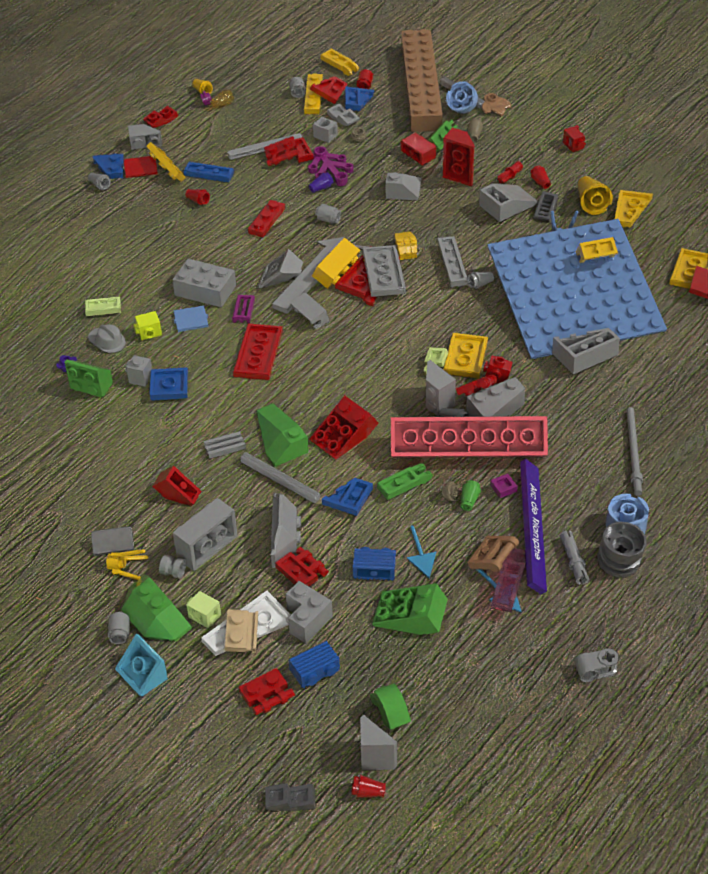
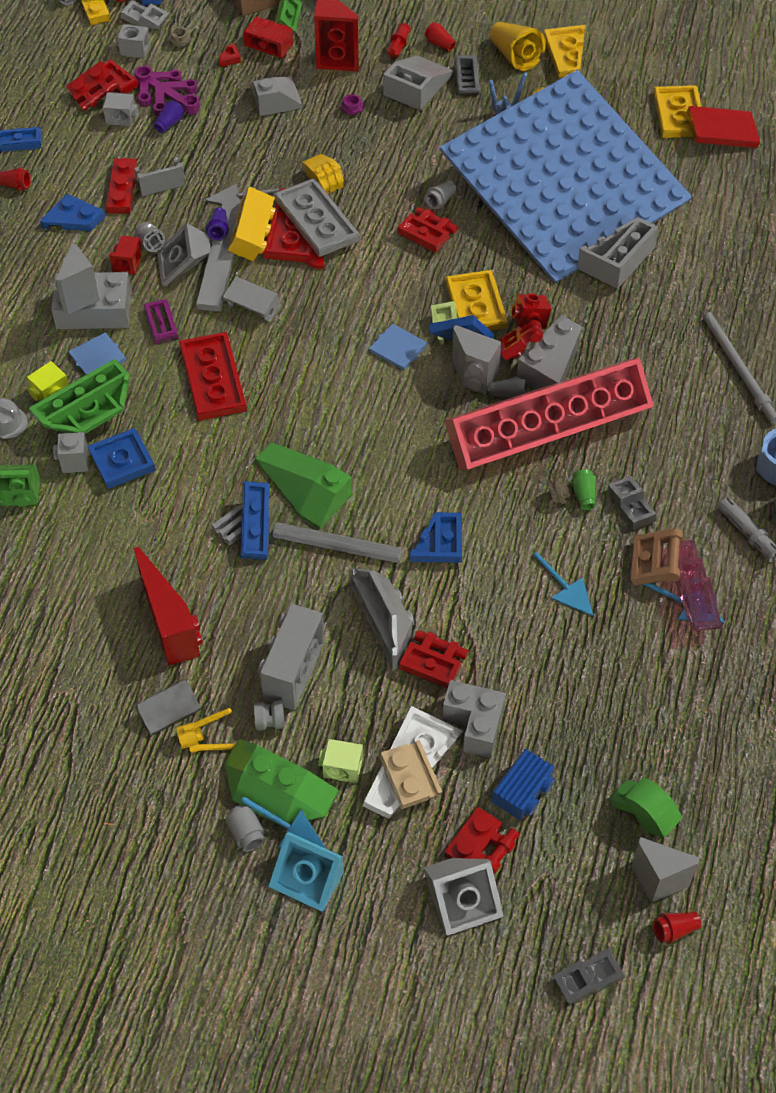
camera: 25 degrees left, 10 degrees up
red slope [152,466,201,506] -> none
light grey axle [227,133,302,160] -> none
red slope [309,395,379,460] -> none
light grey brick [315,204,341,224] -> none
blue brick [353,547,396,581] -> none
bright green slope [372,583,448,635] -> none
bright green hinge [377,463,433,500] -> none
light grey plate [437,236,468,287] -> none
magenta plate [490,473,518,498] -> none
dark purple tile [520,459,547,595] -> none
yellow hinge [575,237,618,263] -> none
none -> bright green wedge [29,359,130,434]
none -> blue wing [40,194,105,231]
none -> light grey slope [56,244,100,314]
none -> light grey brick [103,92,139,126]
none -> red brick [109,235,142,275]
none -> red slope [133,546,203,666]
none -> light grey hinge [134,157,186,196]
none -> light grey wheel [134,222,165,252]
none -> dark purple cone [206,207,229,240]
none -> red tile [219,43,241,67]
none -> blue tile [240,481,270,560]
none -> dark azure piece [241,797,326,849]
none -> magenta plate [341,94,363,115]
none -> medium blue piece [369,324,427,371]
none -> red plate [398,207,458,253]
none -> light grey slope [423,858,504,936]
none -> blue wing [430,315,494,341]
none -> flat silver slope [608,476,657,530]

